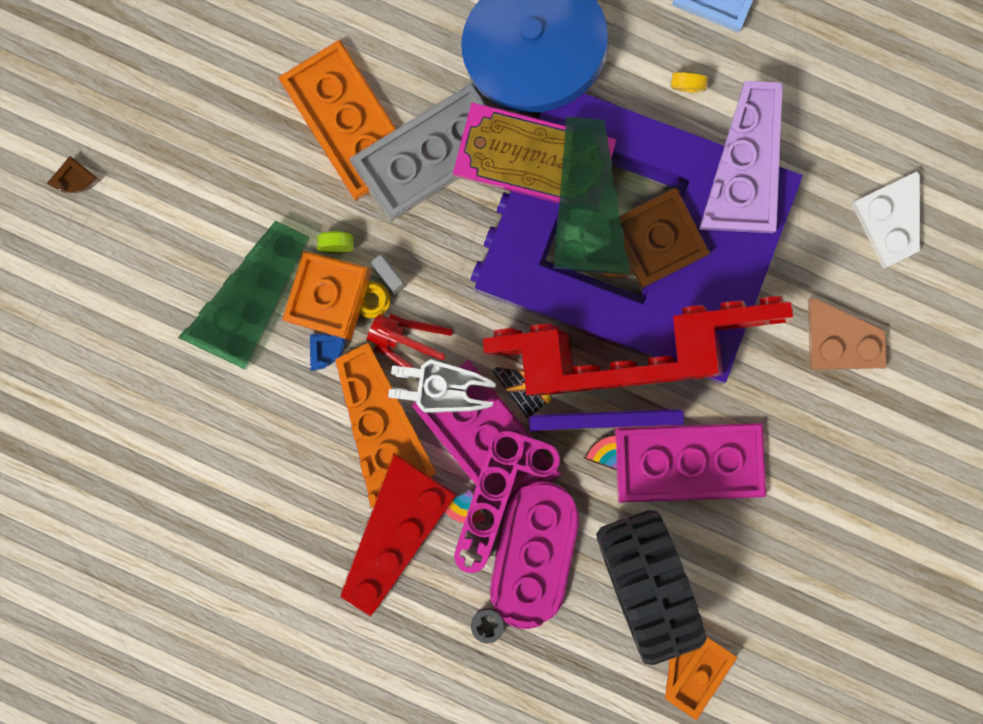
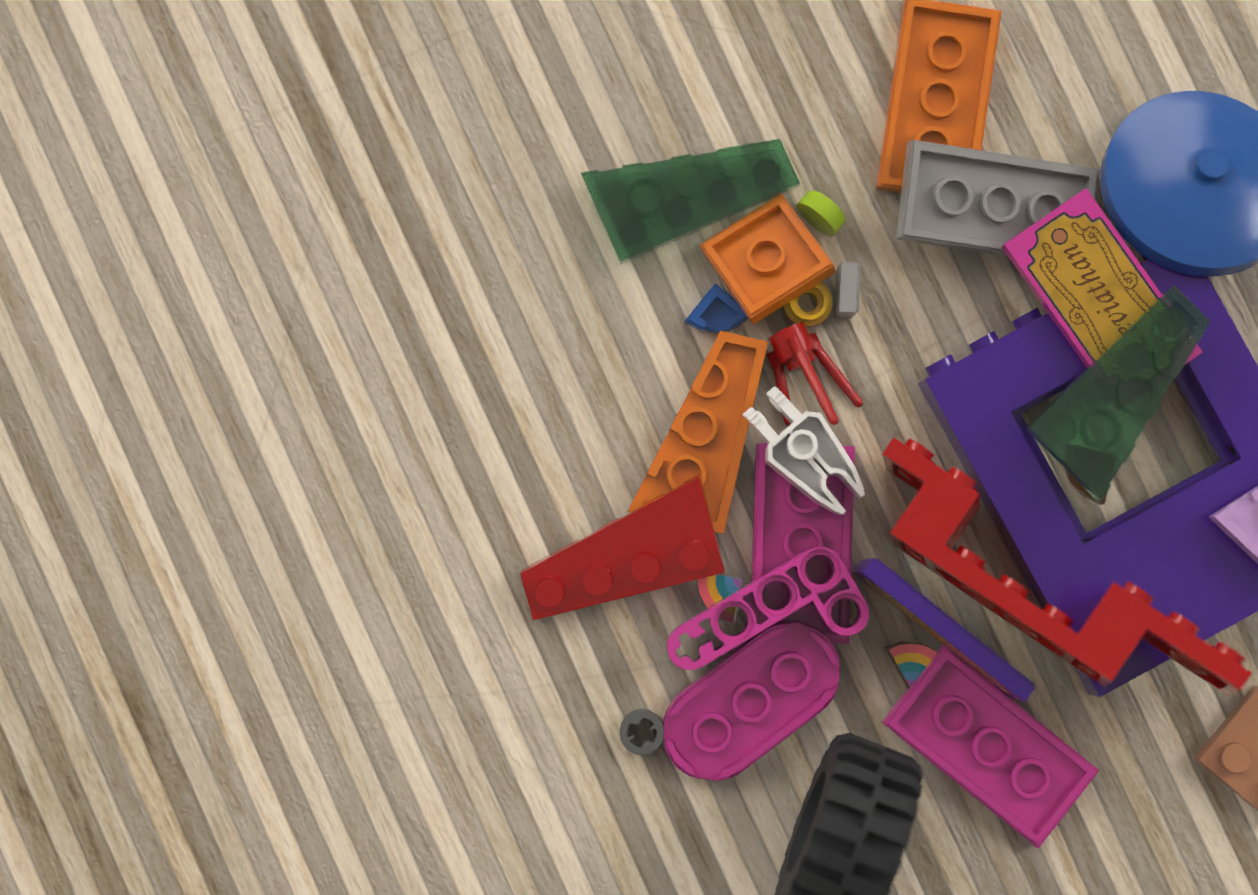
camera: 45 degrees right, 0 degrees up
black sticker [493,367,552,418] -> none
reddish brown tile [608,188,710,289] -> none

